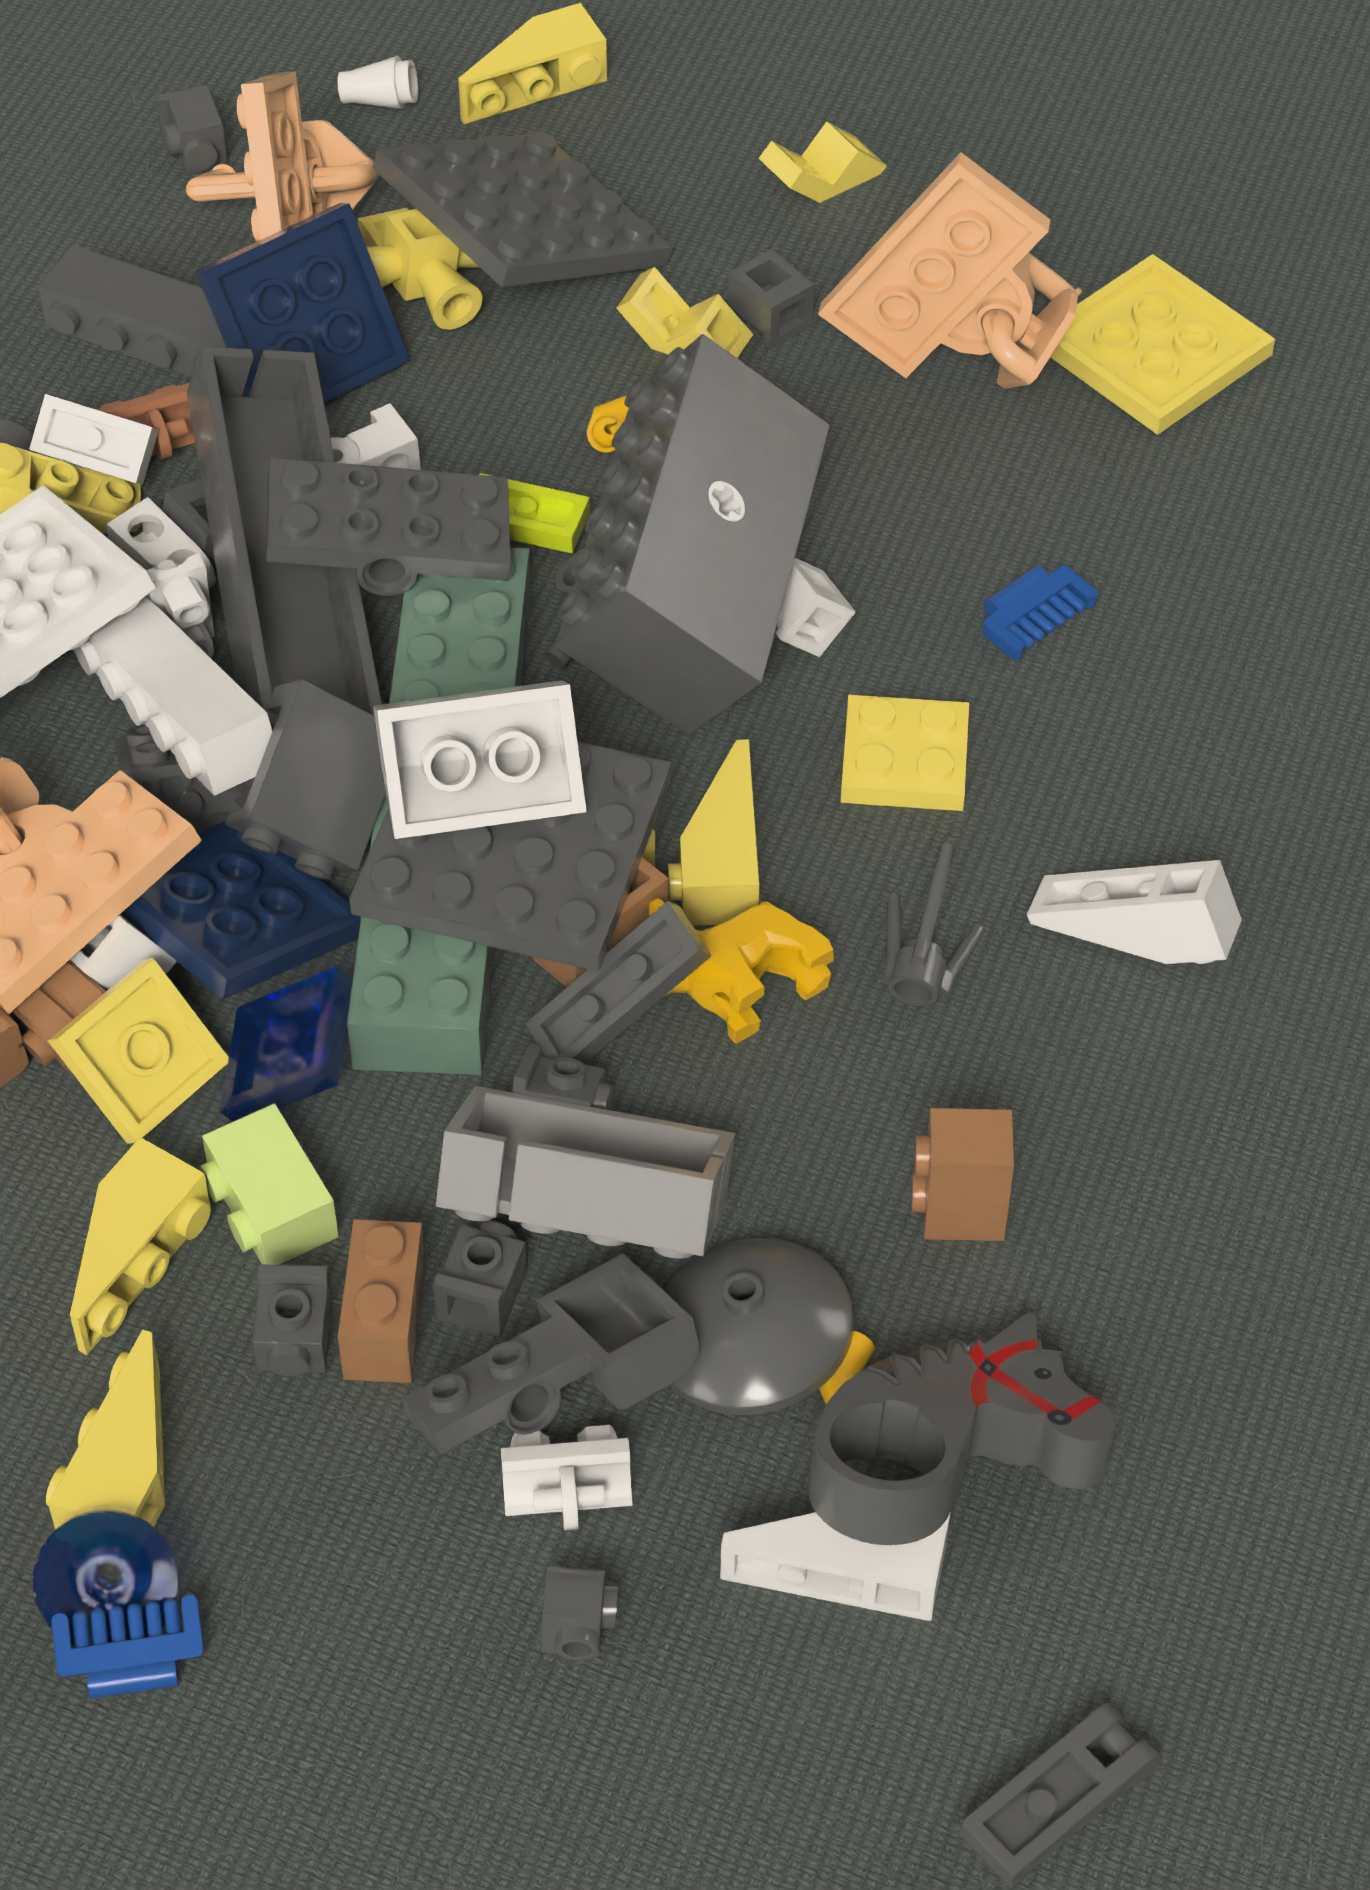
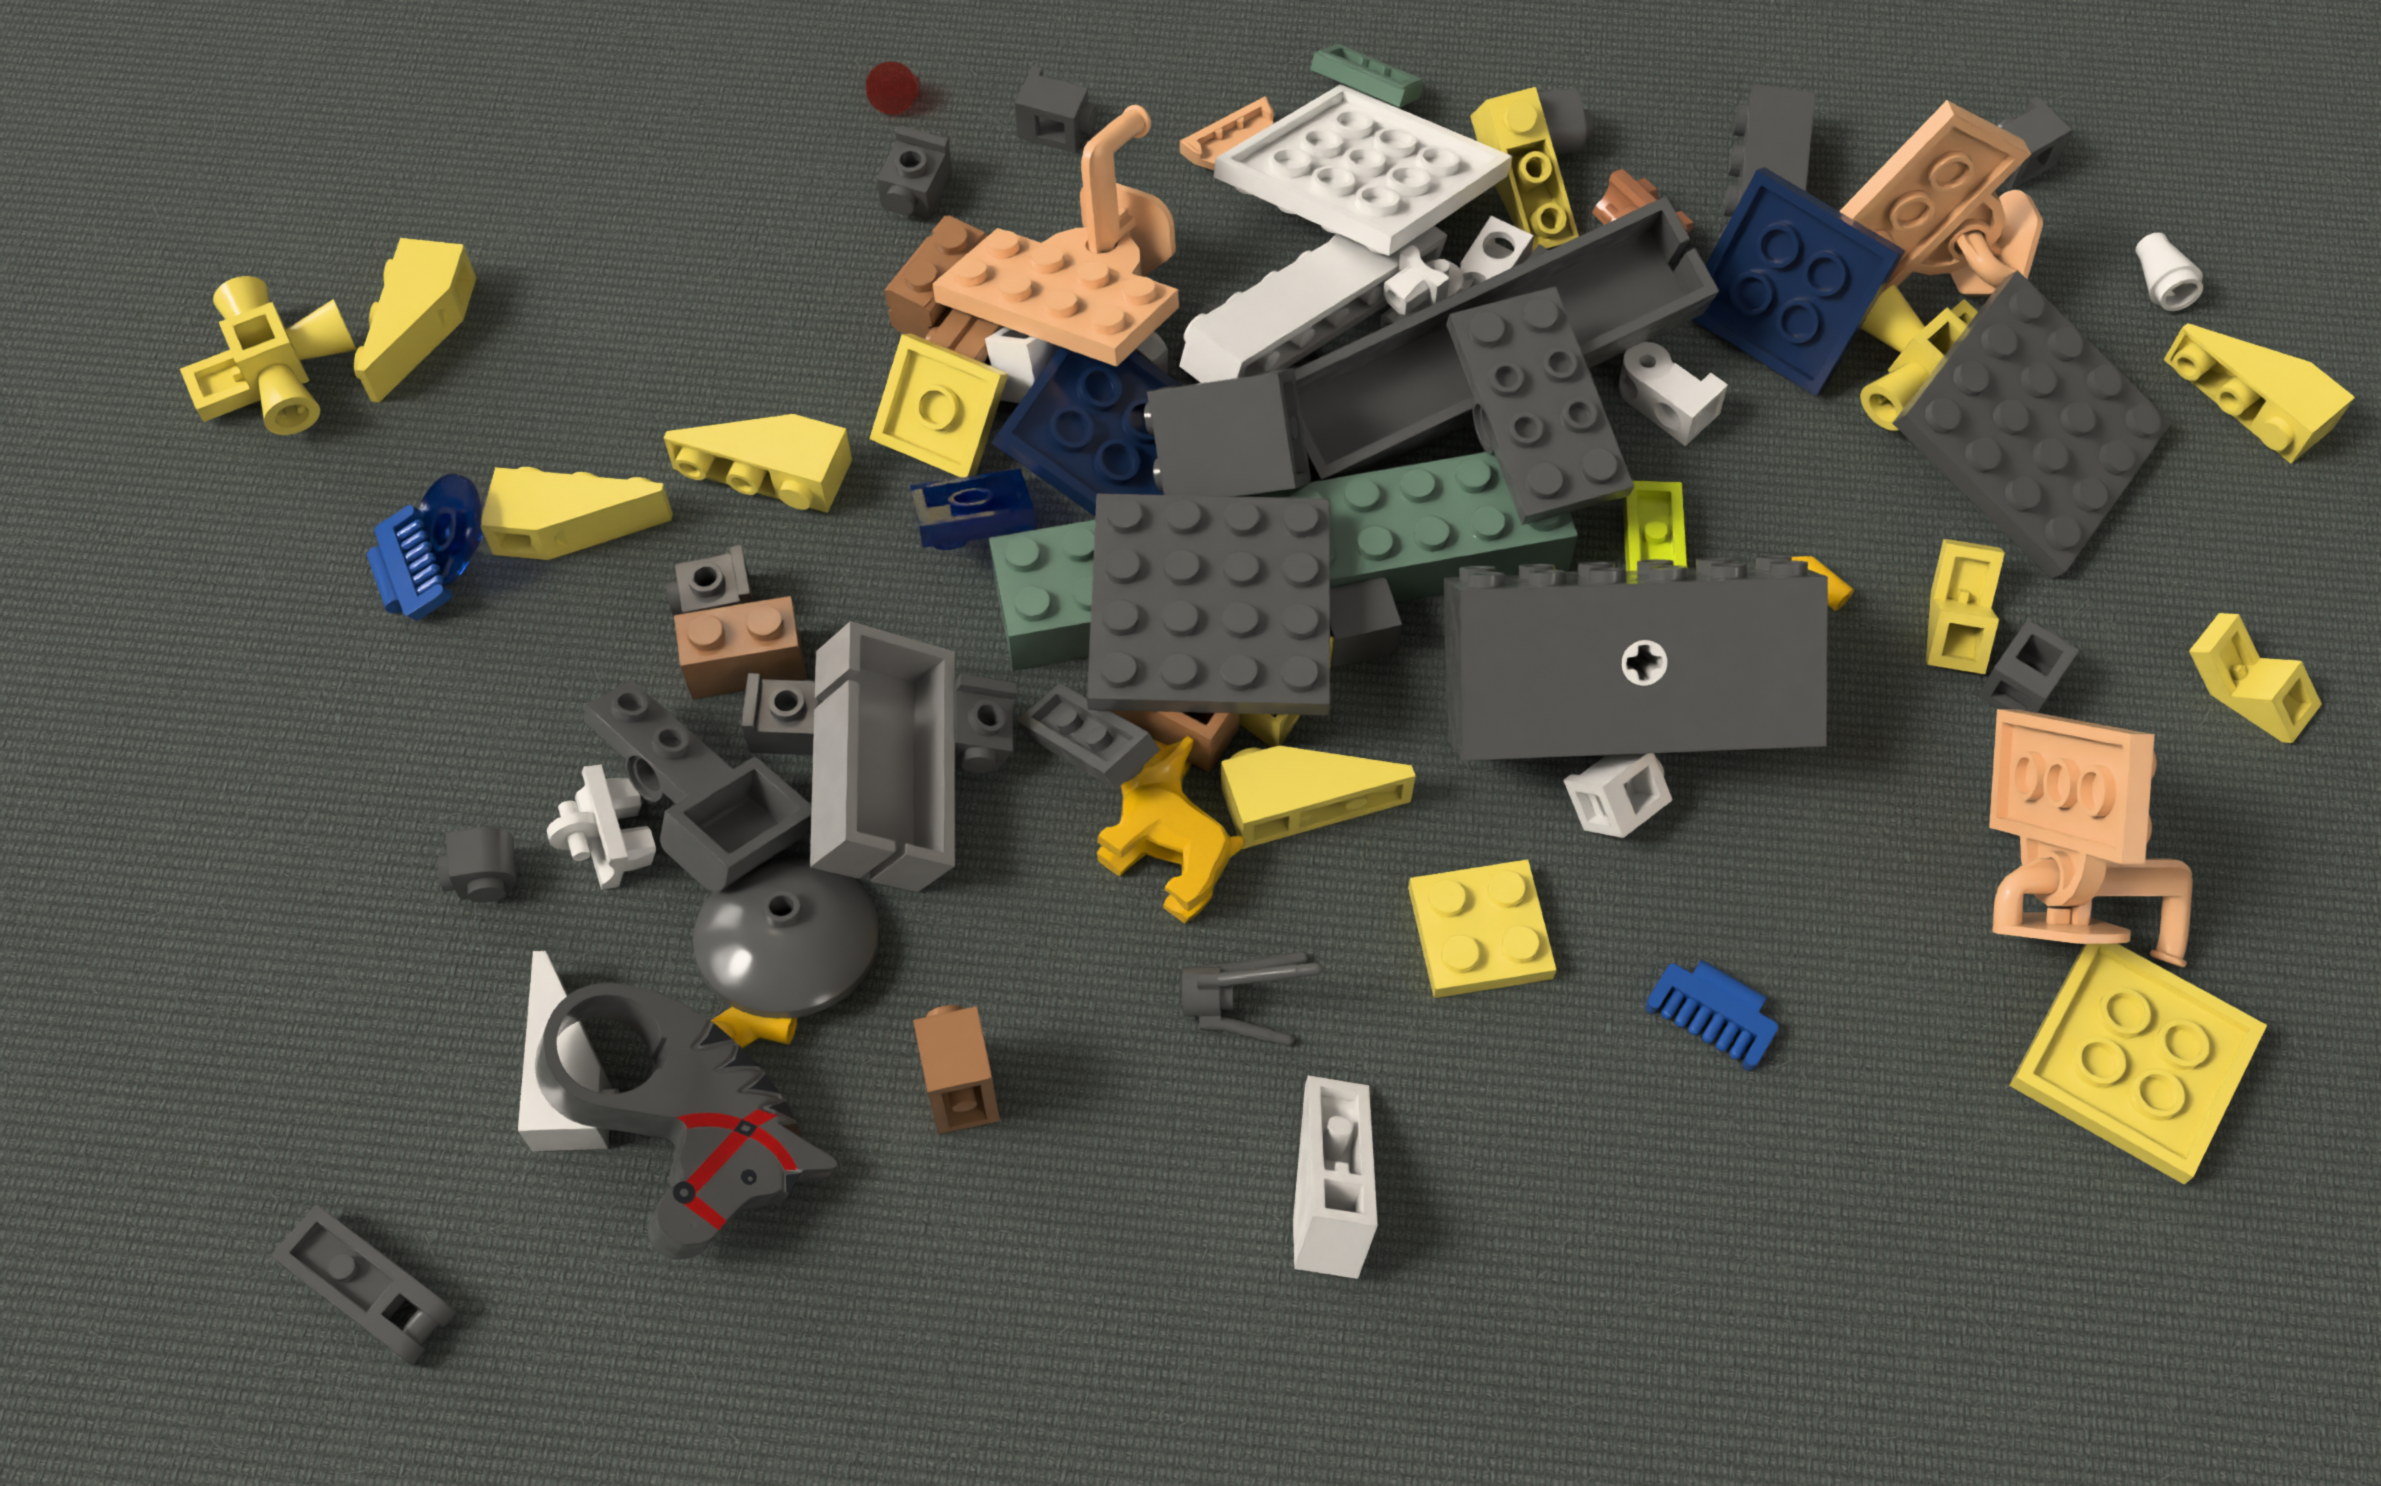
camera: 75 degrees right, 10 degrees up
white plate [29,394,159,485] -> none
yellowish green brick [199,1103,339,1265] -> none
white slope [373,680,587,839] -> none

